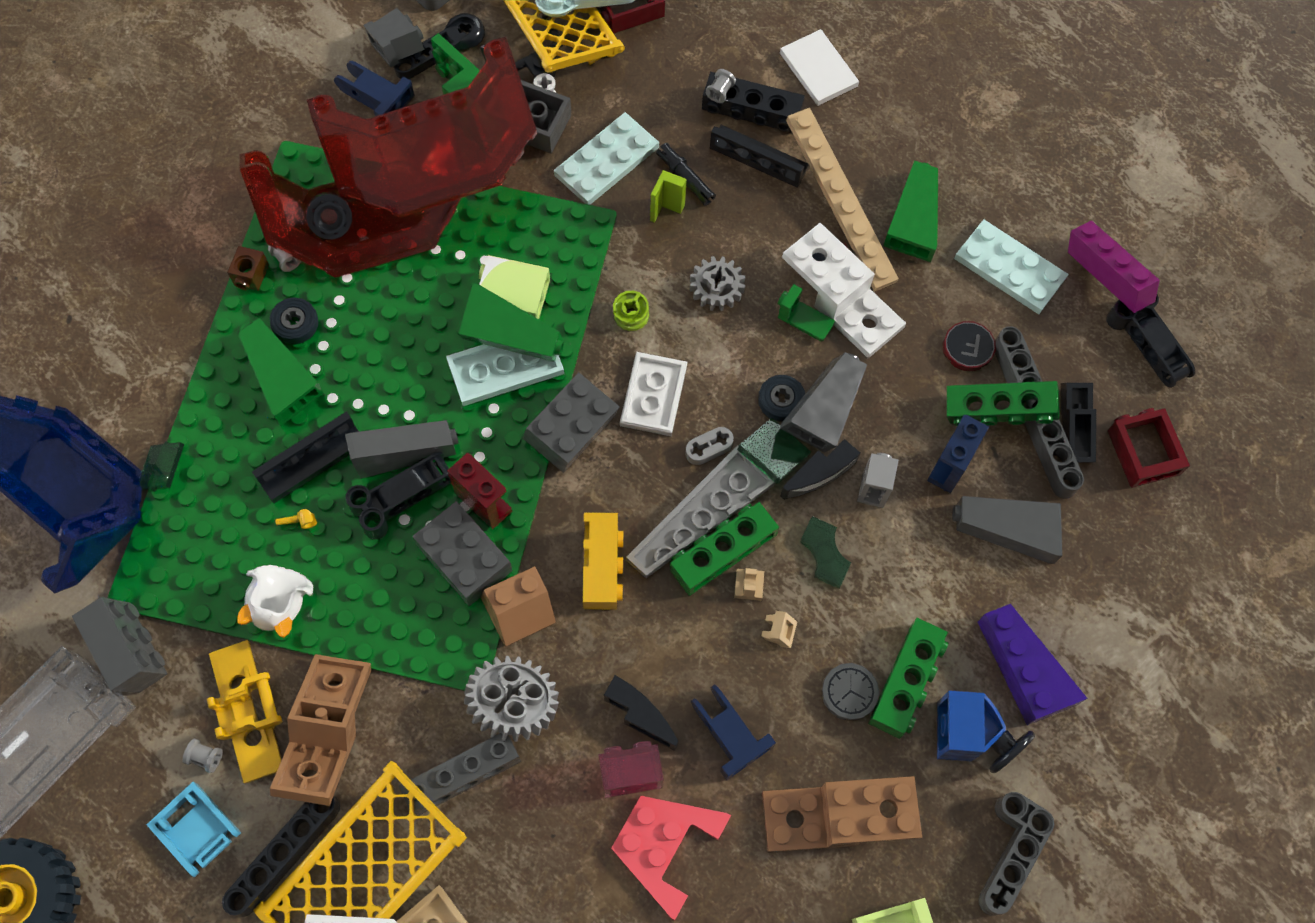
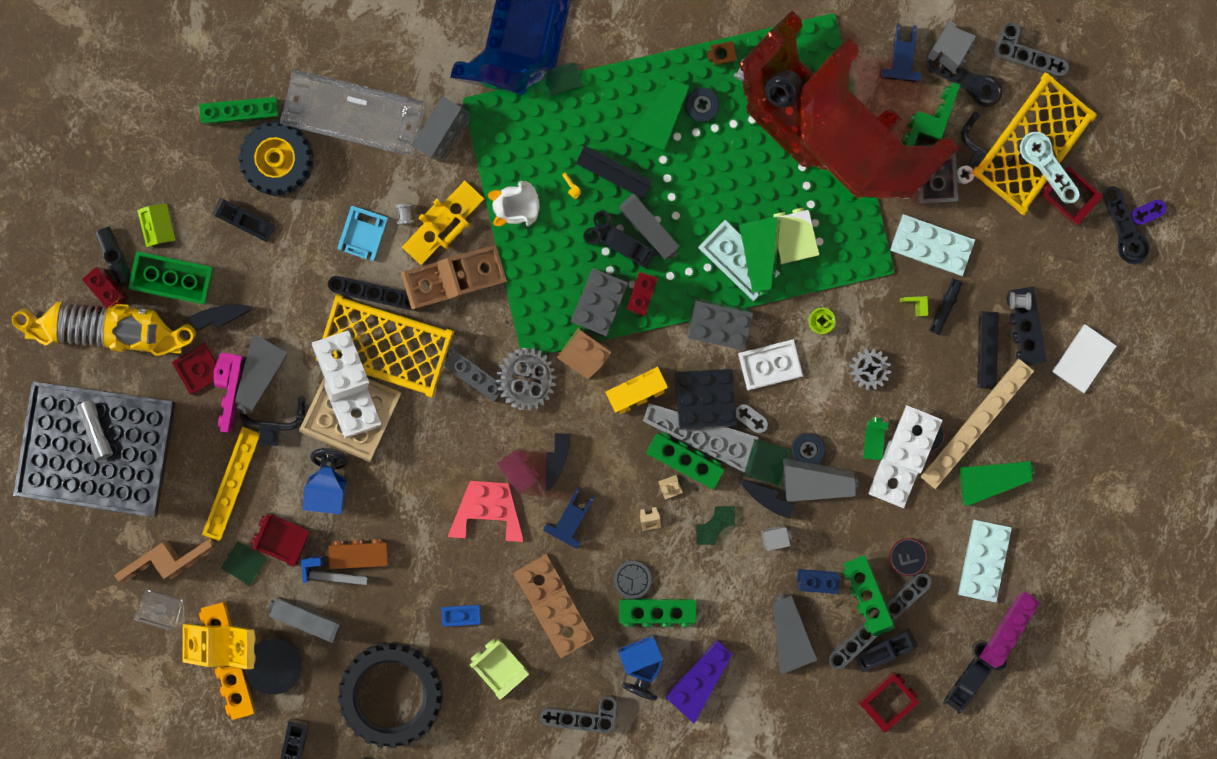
camera: 65 degrees right, 20 degrees up
none -> black plate [674,369,737,430]

